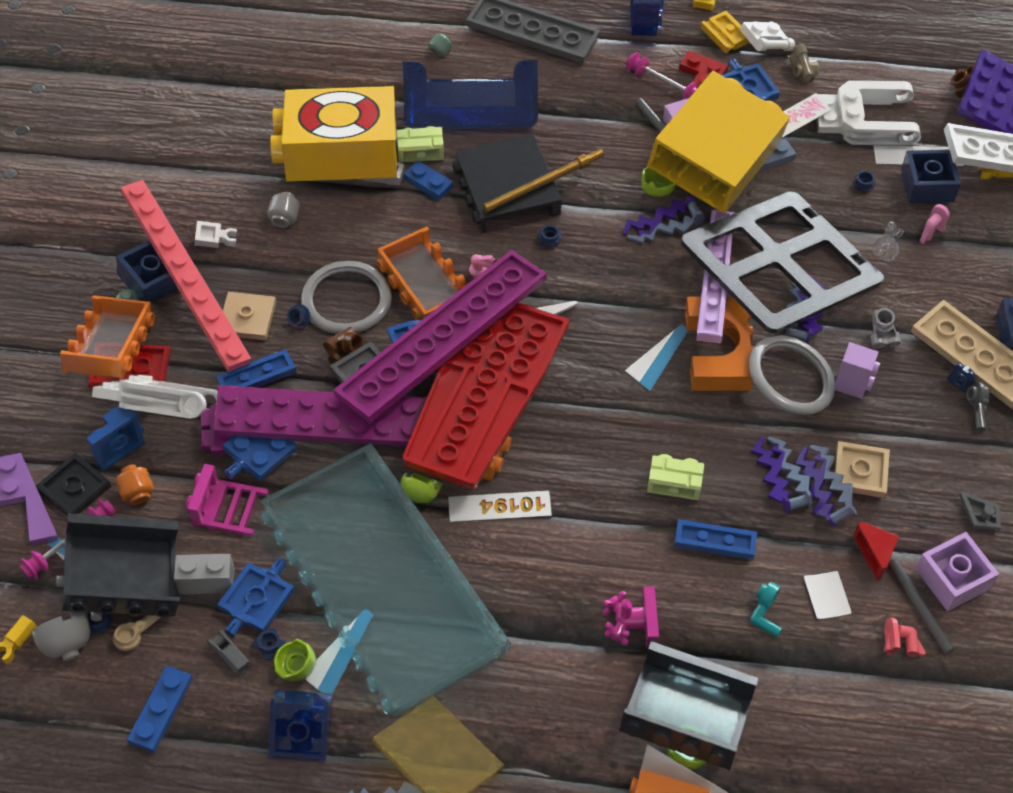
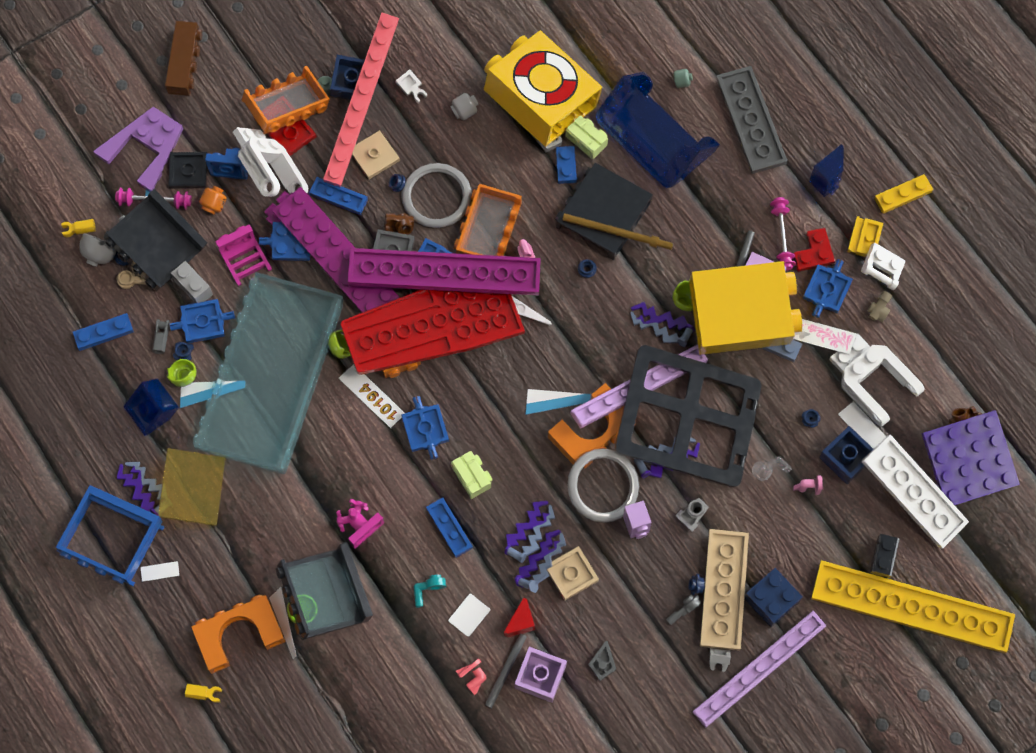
camera: 50 degrees right, 15 degrees up
none -> blue plate [401,396,449,460]

